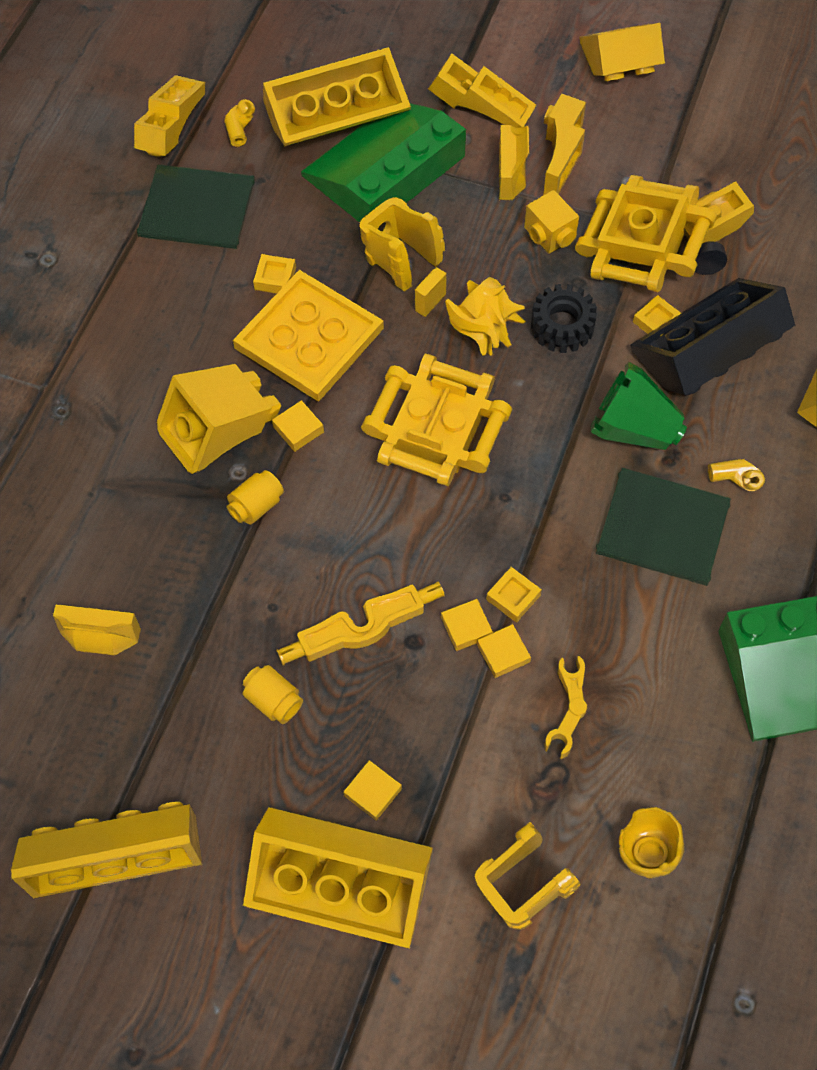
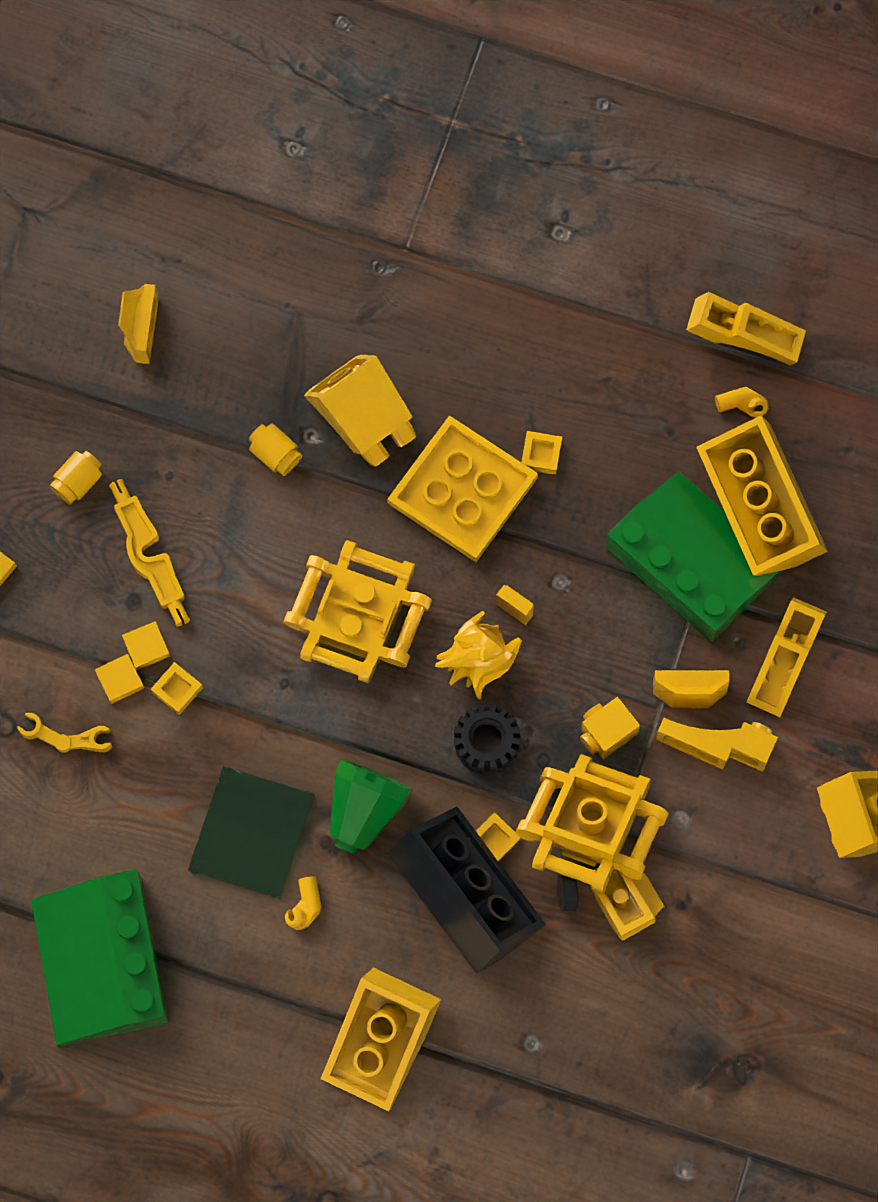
camera: 90 degrees right, 10 degrees up
clear green piece [137,165,255,249] -> none
yellow tile [272,400,324,452] -> none
yellow piece [360,197,445,291] -> none

